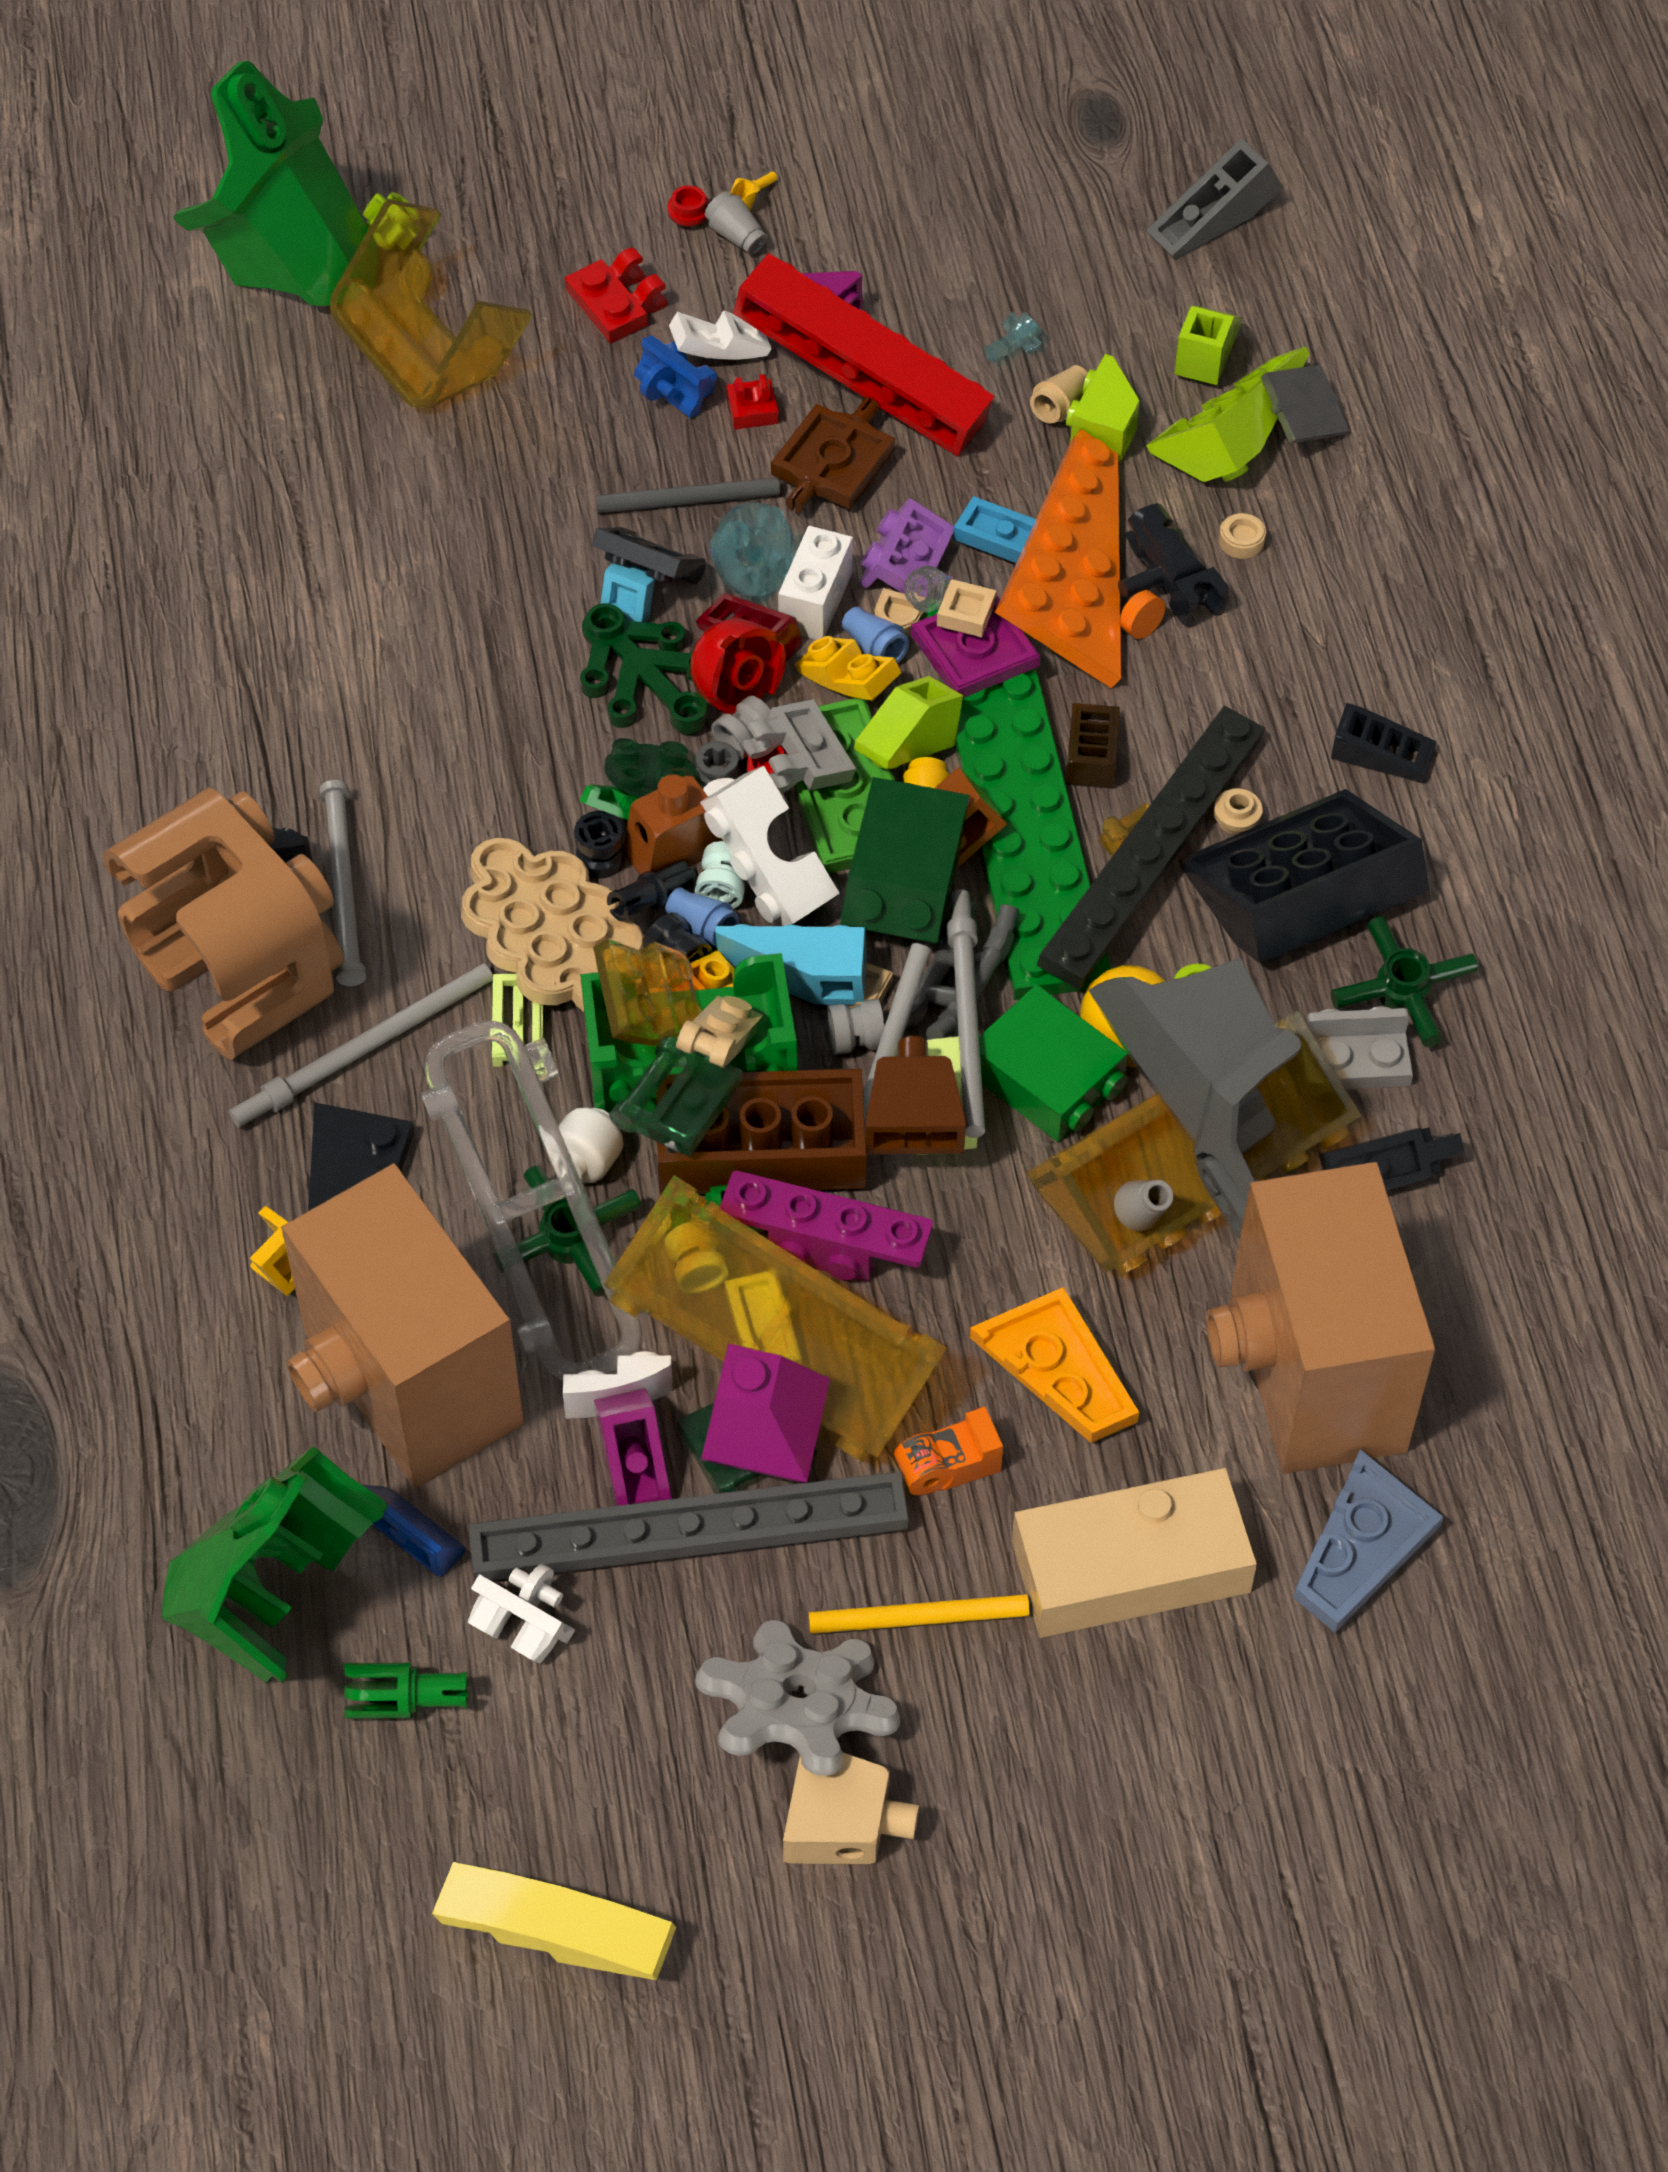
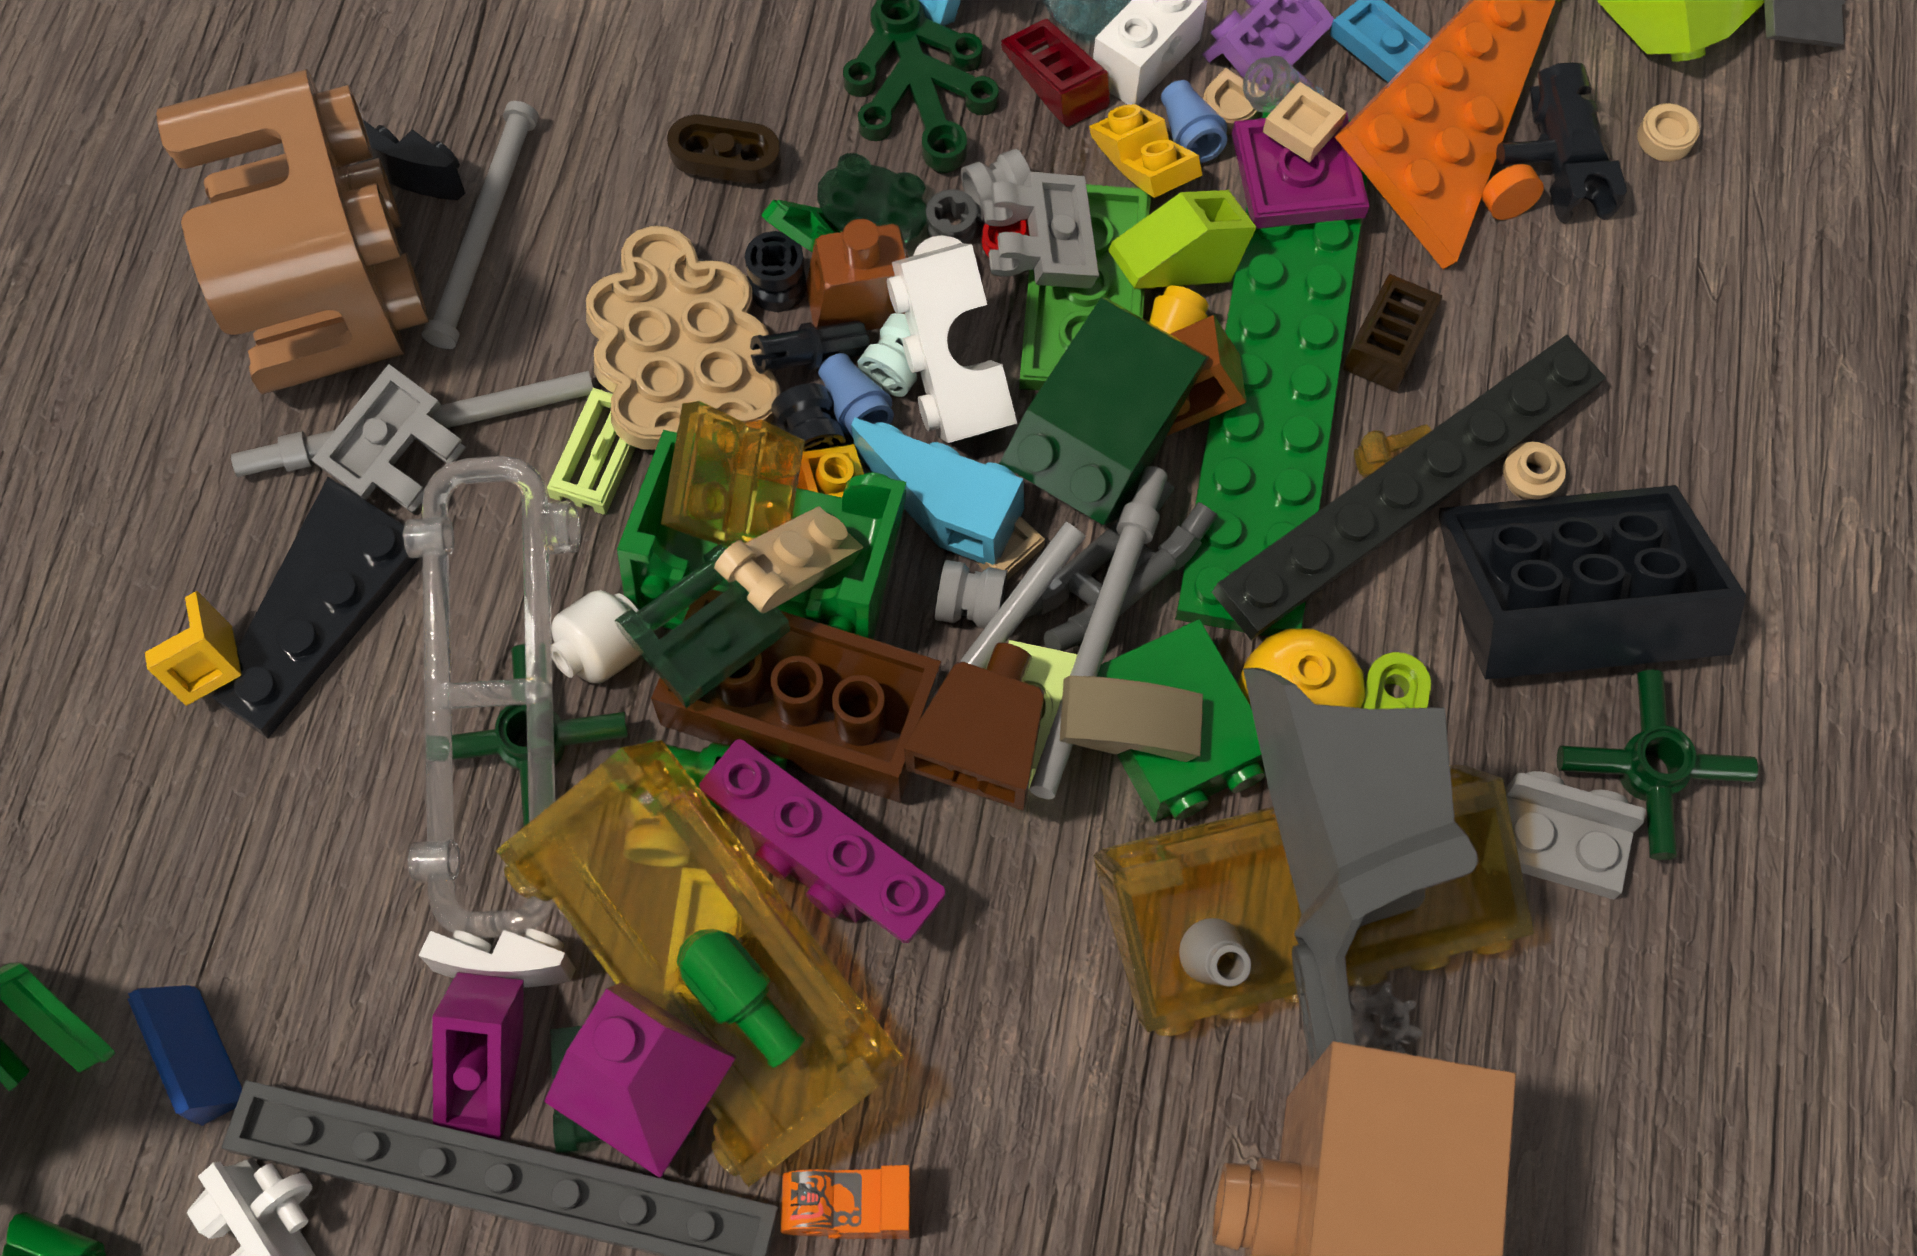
camera: 20 degrees right, 10 degrees up
medium nougat brick [281,1163,524,1489] -> none
red cylinder [690,618,786,715] -> none
light orange wing [969,1287,1139,1443] -> none
black hinge [1319,1127,1465,1190] -> none
black slope [1331,703,1437,783] -> none
none -> light grey plate [311,364,466,514]
none -> dark brown plate [667,114,781,184]
none -> green arm [677,929,805,1068]
none -> dark tan slope [1059,675,1203,762]

